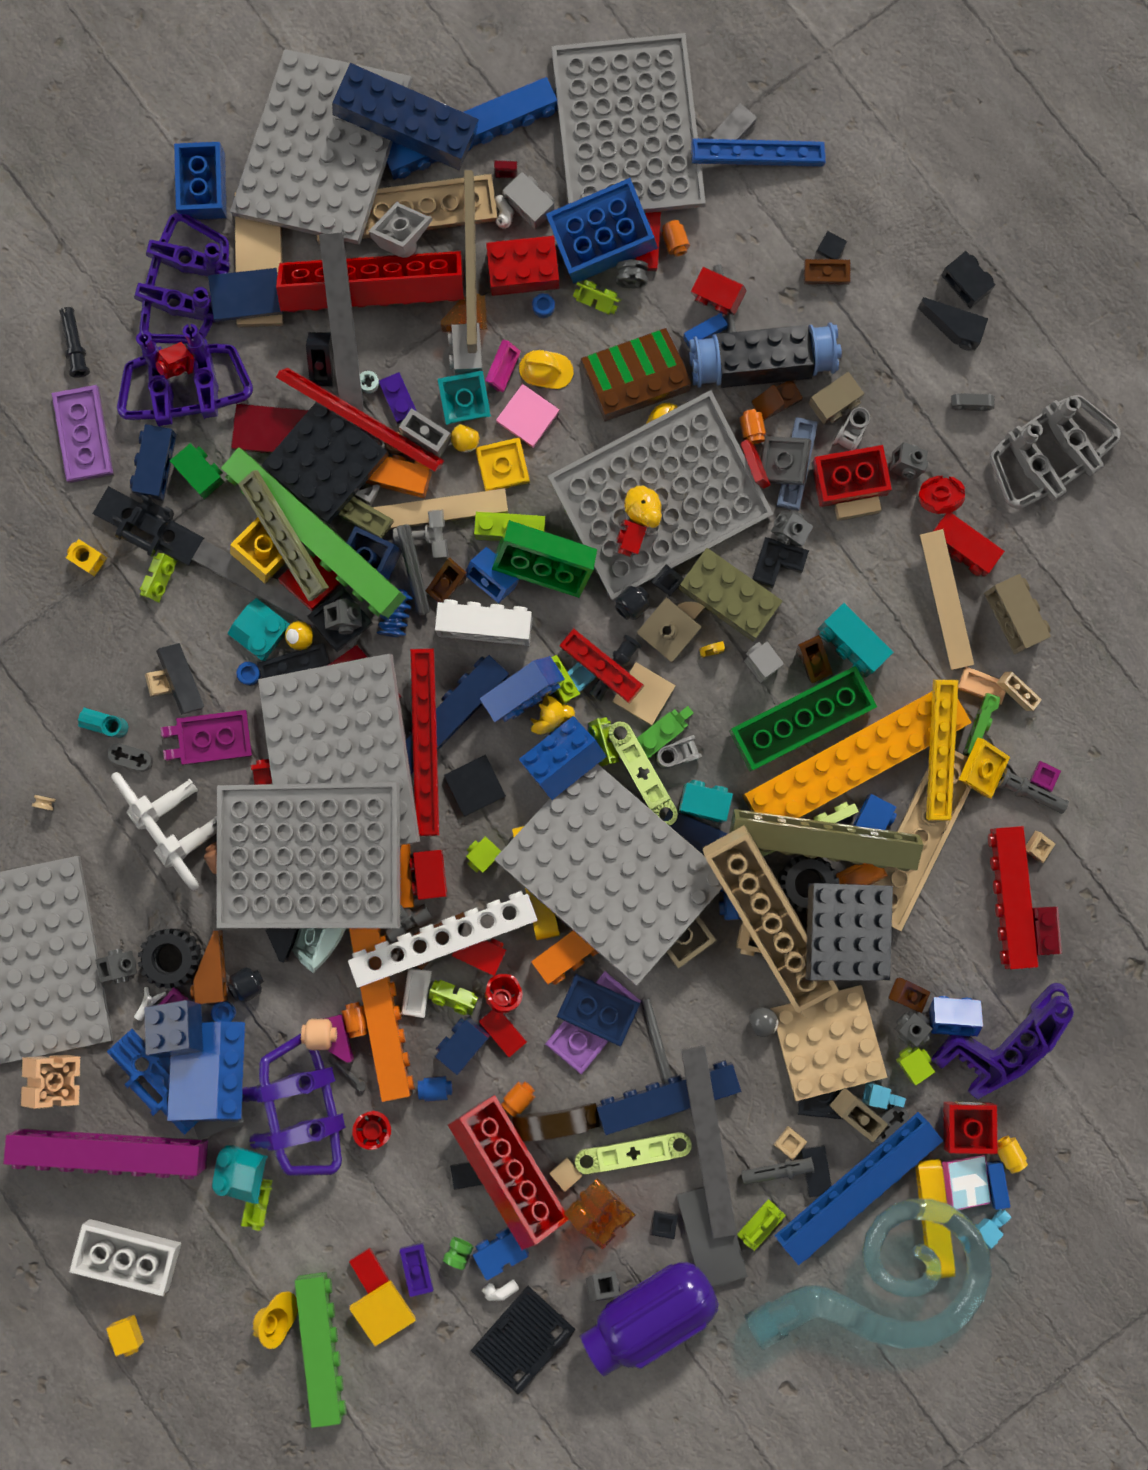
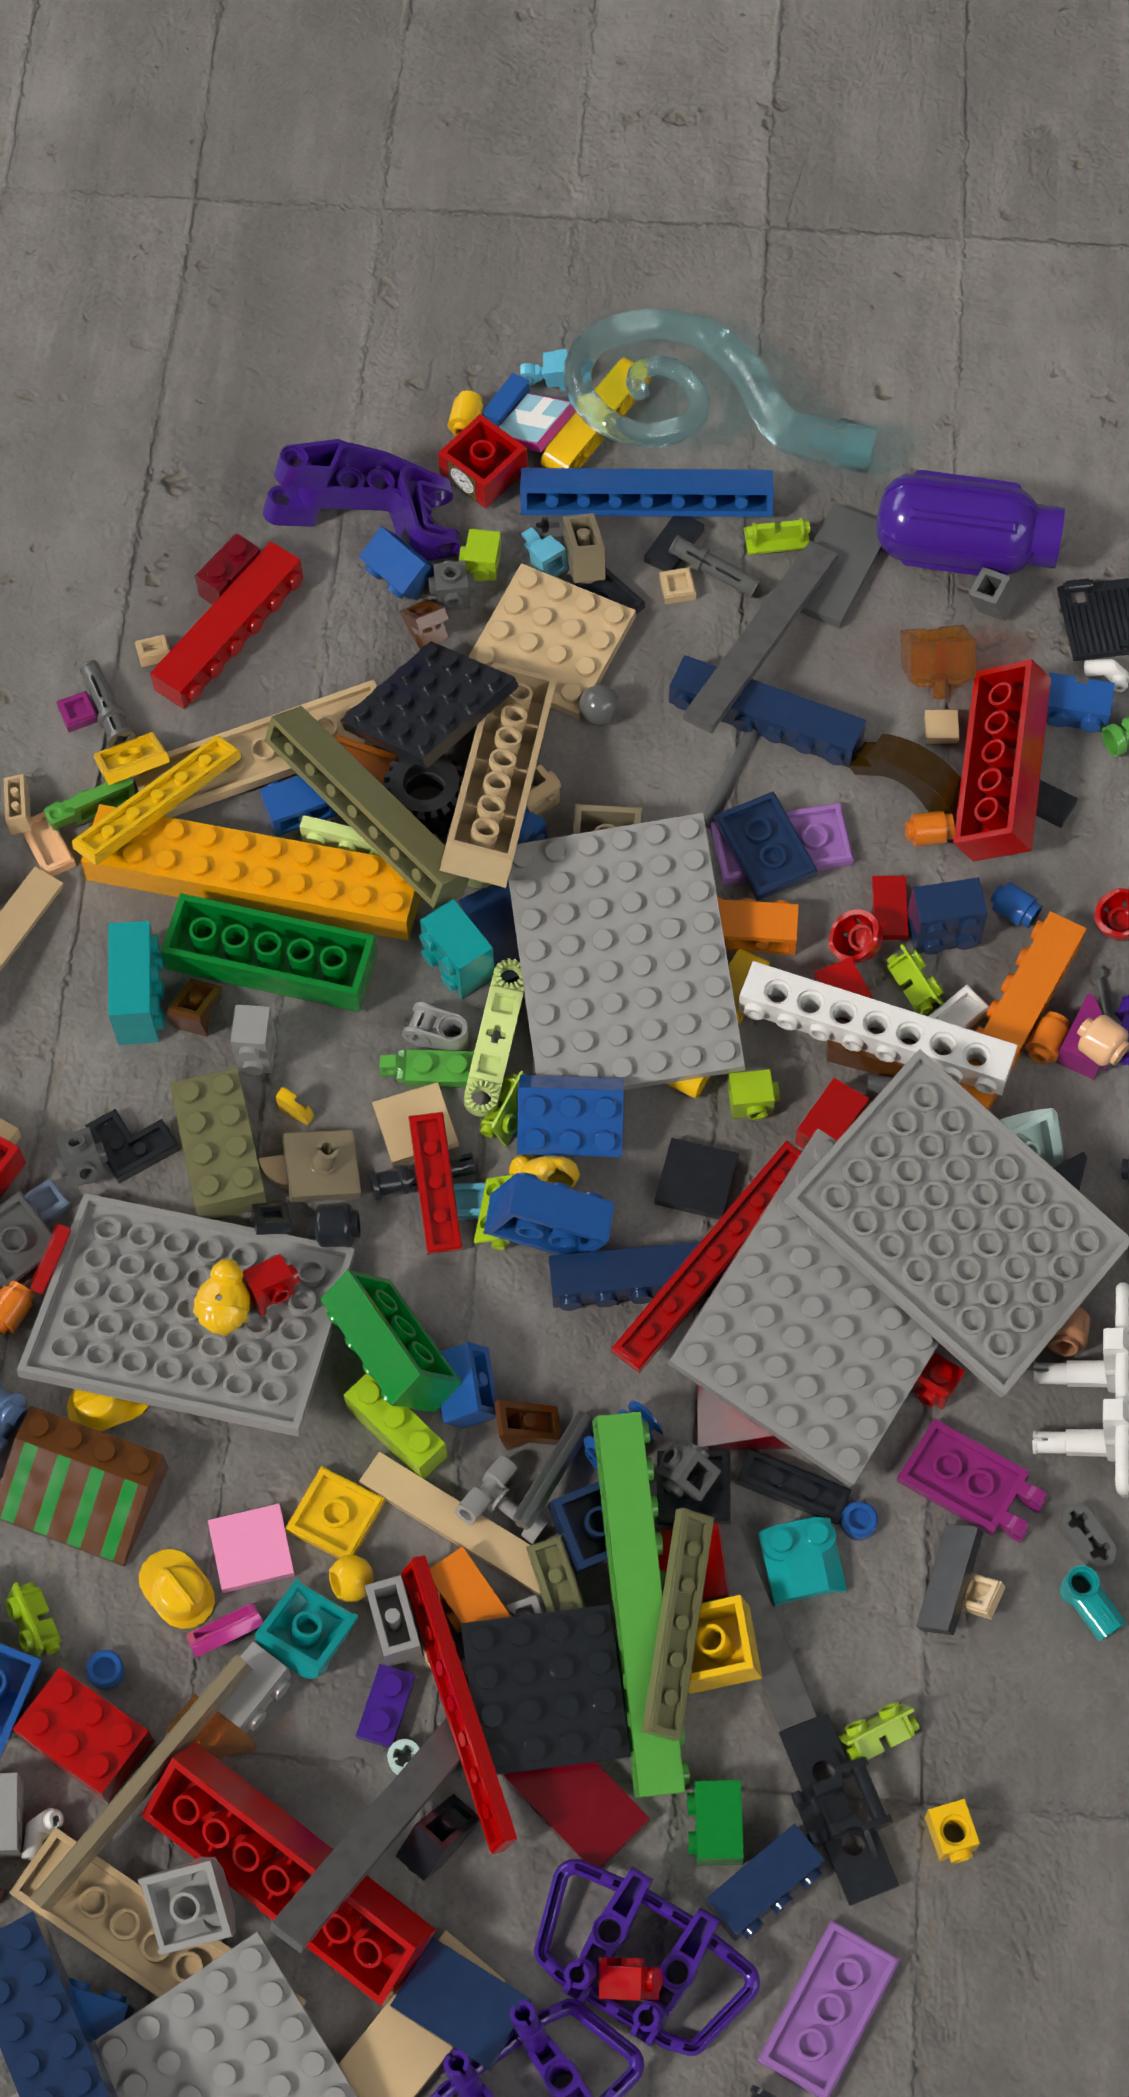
camera: 135 degrees left, 20 degrees down
yellow piece [285,621,313,650] -> none
white brick [435,599,532,646] -> none
yellowish green piece [575,1132,692,1174] -> none
black tile [651,1210,678,1239] -> none

